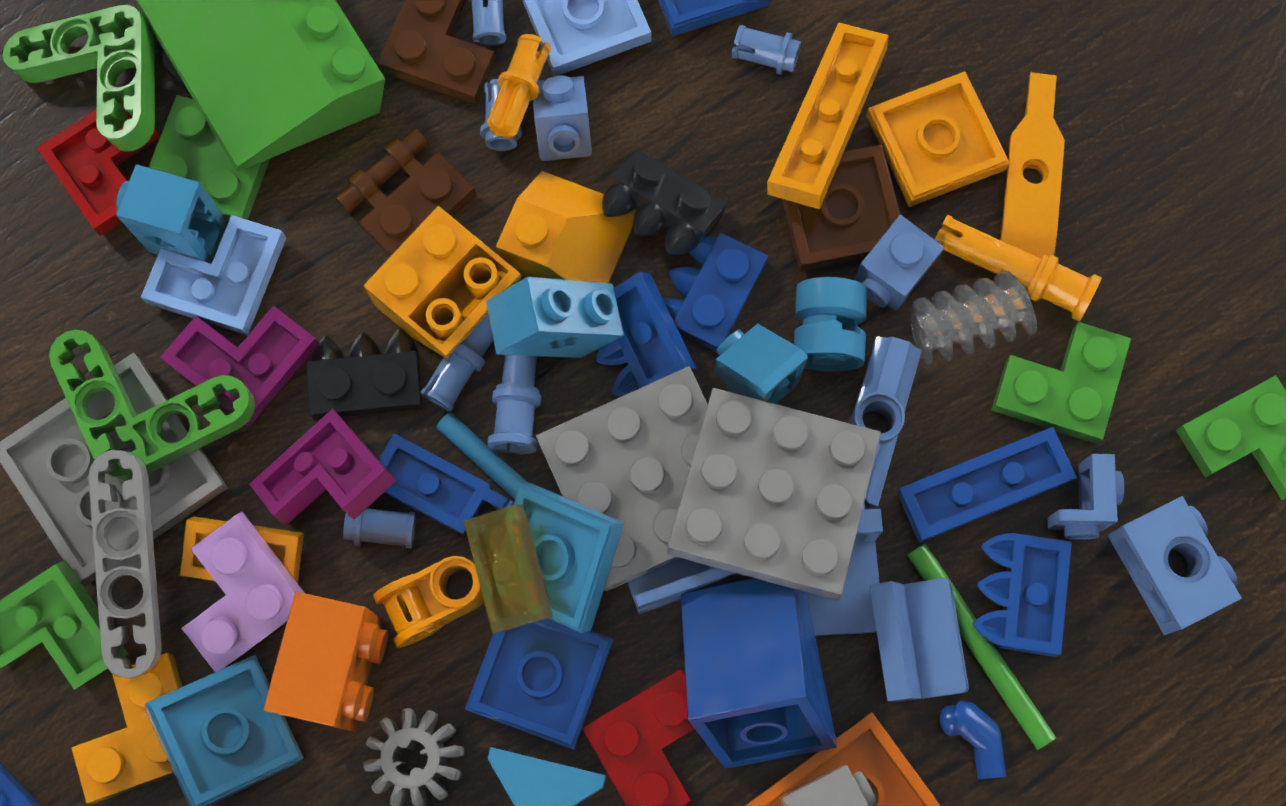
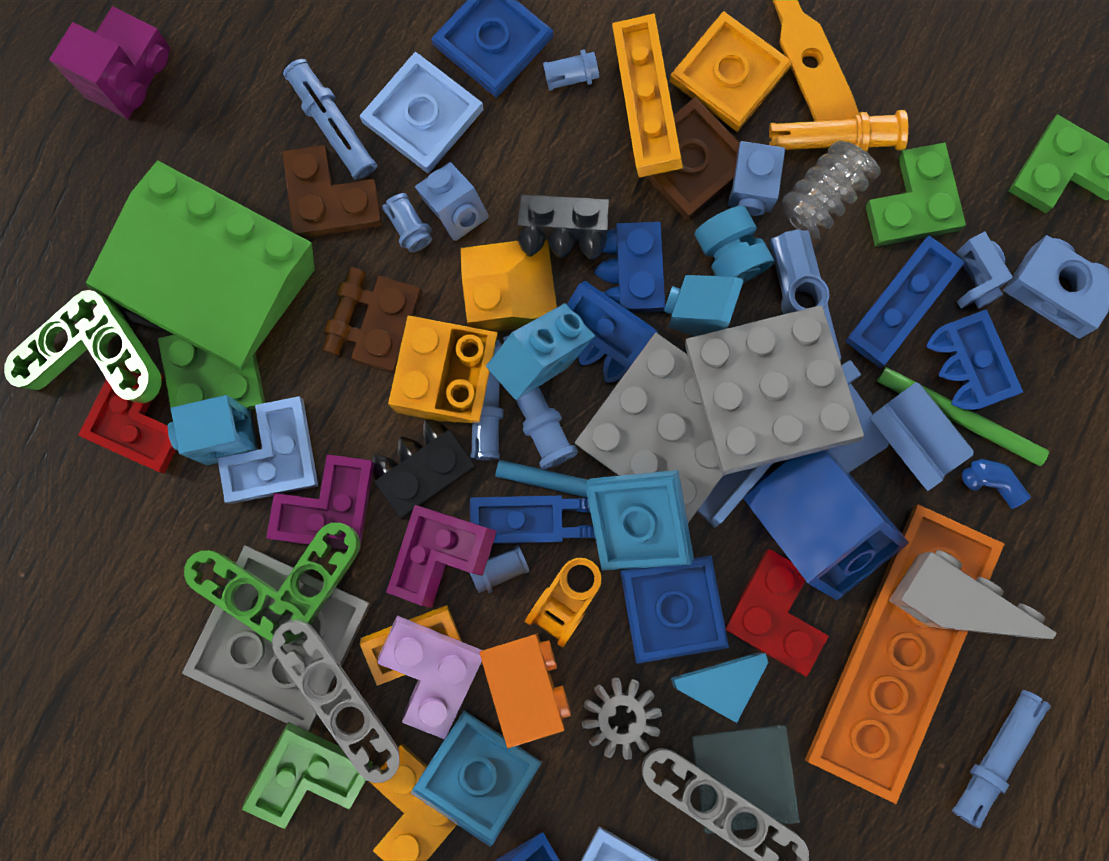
camera: 25 degrees left, 5 degrees up
clear yellow plate [464,505,553,634] -> none
light orange axle [487,34,551,139] -> none

